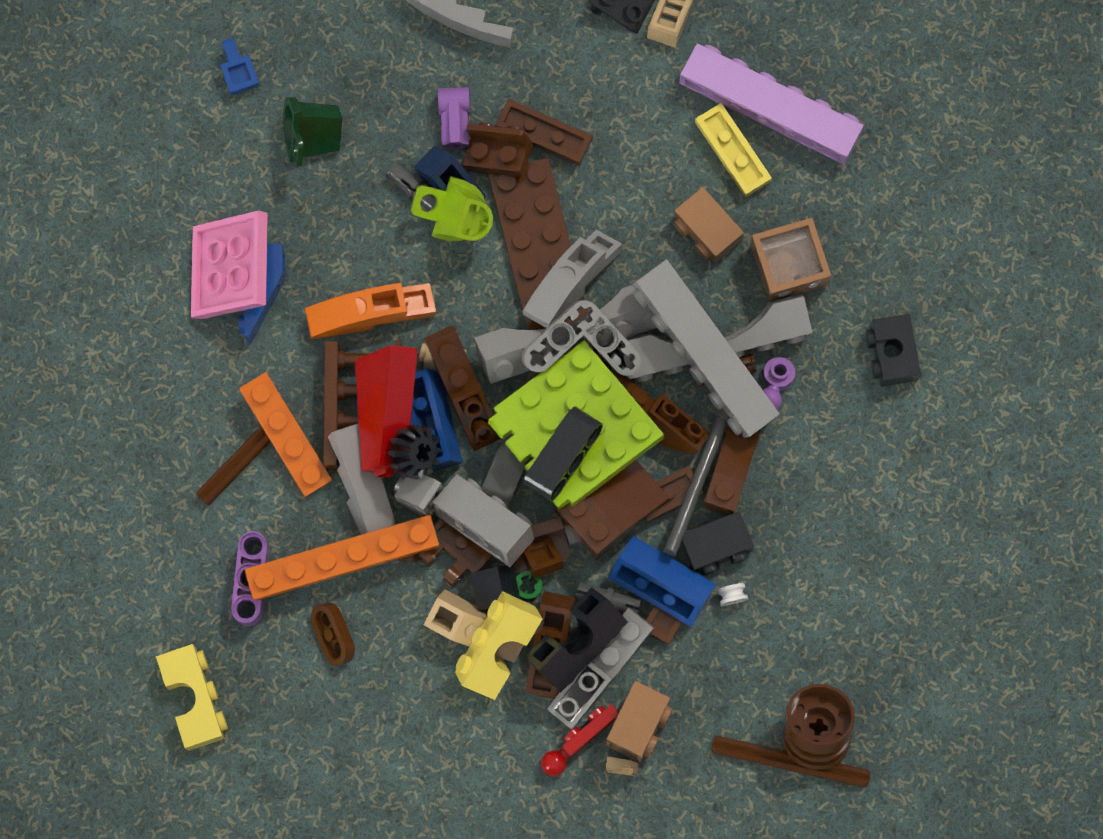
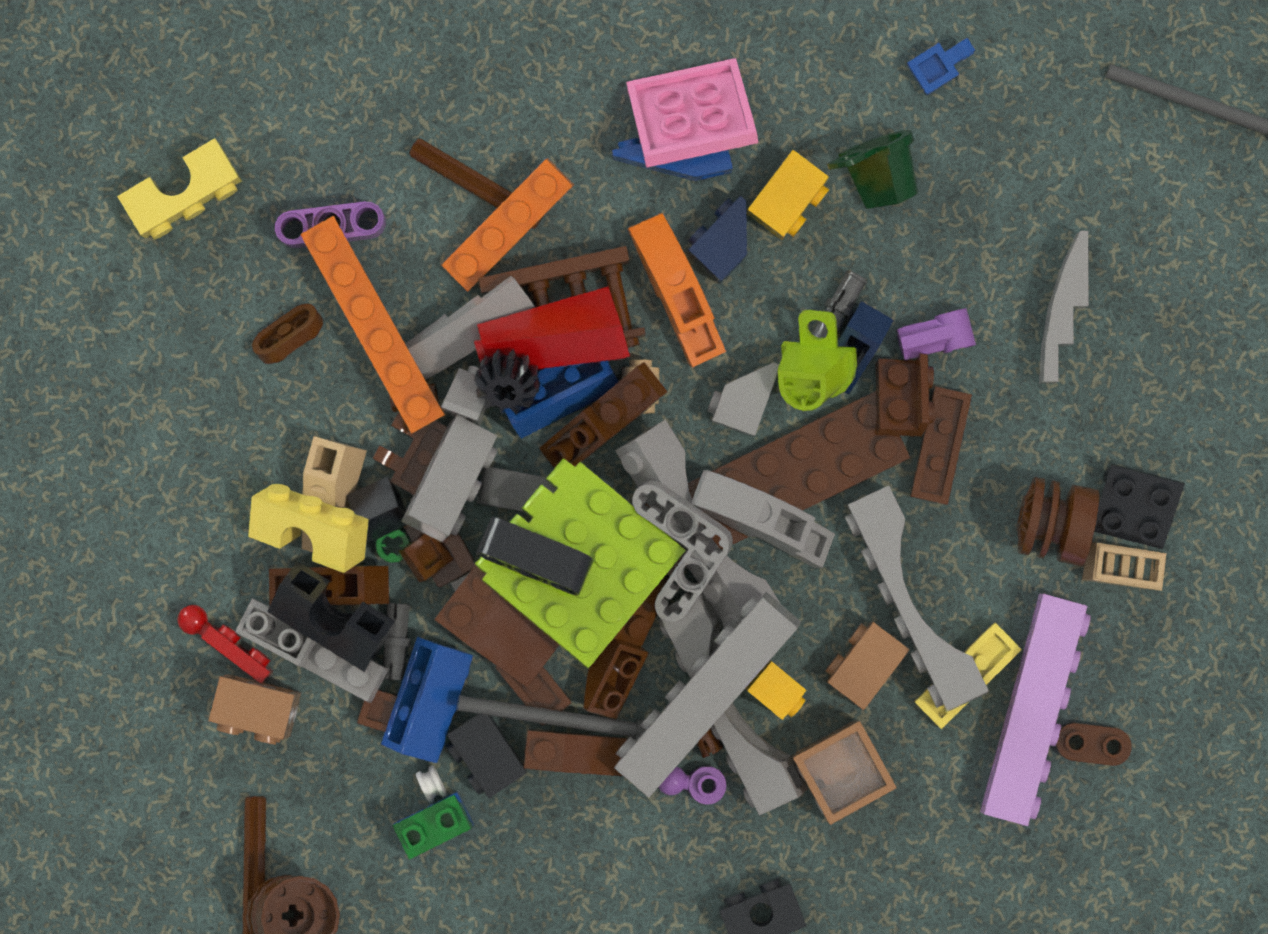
camera: 70 degrees right, 10 degrees up
tan tile [606,756,639,776] -> none
none -> green hips [392,791,474,860]
none -> dark blue slope [688,196,747,284]
none -> light grey slope [707,362,780,437]
none -> yellow brick [745,660,807,720]
none -> yellow brick [746,150,830,240]
none -> light grey arch [845,485,989,713]
none -> reddish brown wheel [1017,477,1099,567]
none -> reddish brown plate [1056,723,1132,766]

